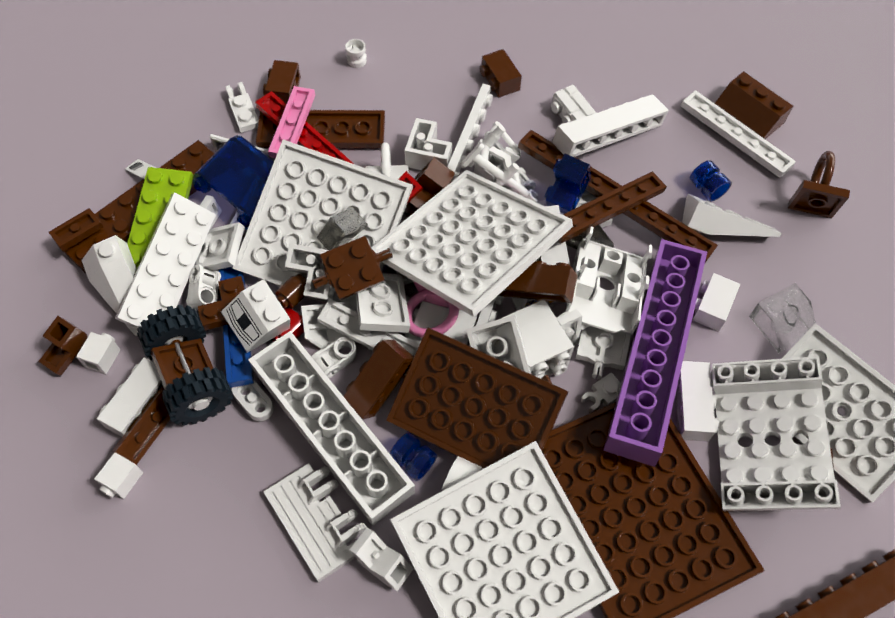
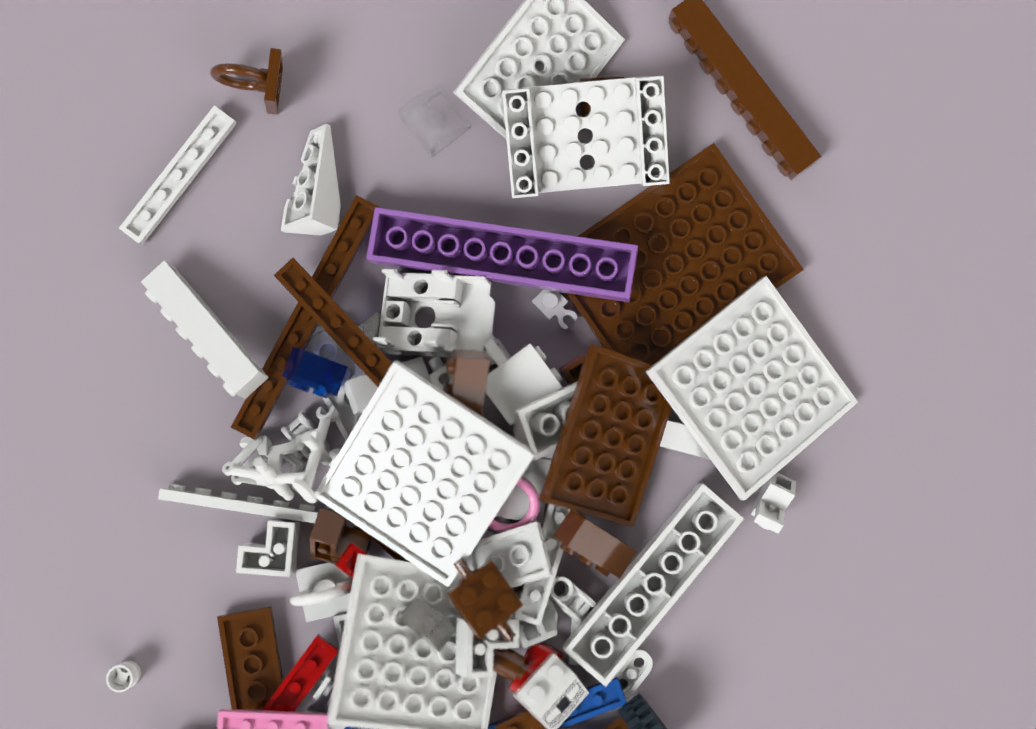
camera: 100 degrees left, 25 degrees up
white hinge [264,463,367,583] -> none
clear blue wheel [389,432,437,481] -> none
reddish brown brick [480,49,522,98] -> none
white brick [551,85,596,123] -> none
white plate [575,326,631,379] -> none
white brick [676,361,718,441] -> none
clear blue wheel [689,160,732,202] -> none
white brick [692,273,740,332] -> none
reddish brown slope [714,71,793,139] -> none

